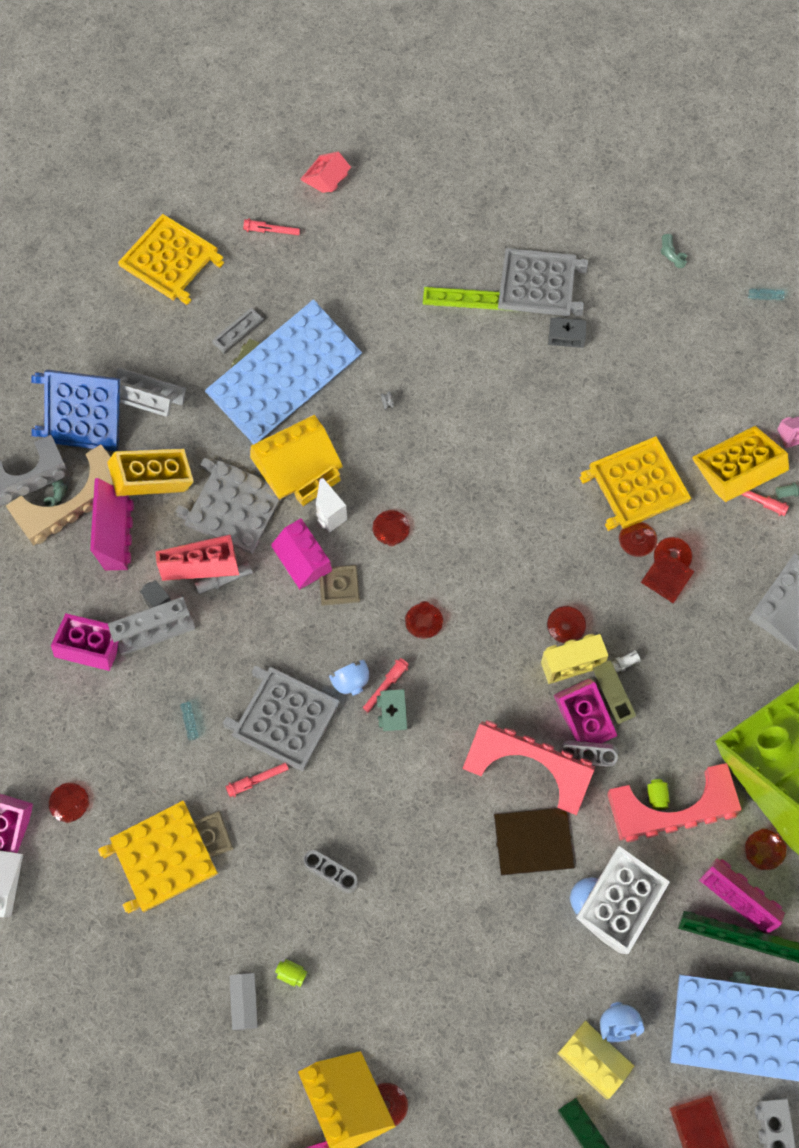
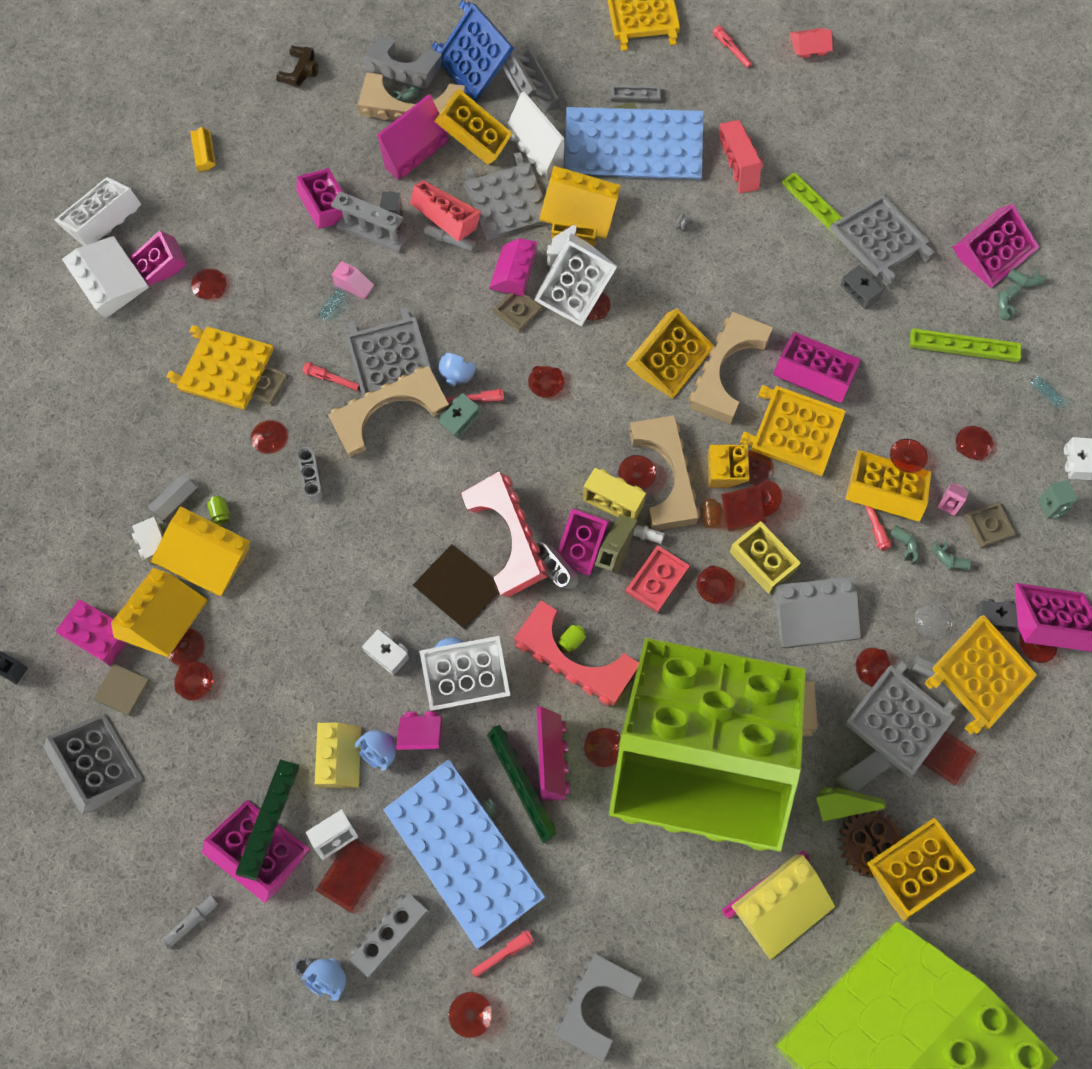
camera: 45 degrees right, 0 degrees up
none -> white brick [132,517,163,564]
none -> yellow slope [151,506,250,597]
none -> clear red dish [174,661,213,701]
none -> clear red dish [251,420,288,454]
none -> white brick [306,809,358,860]
none -> tan arch [328,366,449,458]
none -> bright pink slope [332,261,374,299]
none -> white brick [362,629,409,676]
none -> dark pink slope [396,710,443,750]
none -> white slope [508,91,564,180]
none -> white slope [534,233,617,327]
none -> coral plate [625,545,690,613]
none -> yellow slope [626,308,714,399]
none -> tan arch [629,415,700,531]
none -> tan arch [688,312,773,425]
none -> clear red dish [696,565,735,604]
none -> clear orange brick [702,499,721,528]
none -> yellow slope [707,445,749,488]
none -> coral wedge [719,120,763,194]
none -> light yellow brick [730,521,801,594]
none -> dark pink slope [773,332,861,403]
none -> clear red dish [890,439,928,473]
none -> lime plate [909,328,1021,362]
none -> dark pink slope [952,203,1039,288]
none -> clear red dish [956,426,993,461]
none -> sand green piece [1007,268,1047,288]

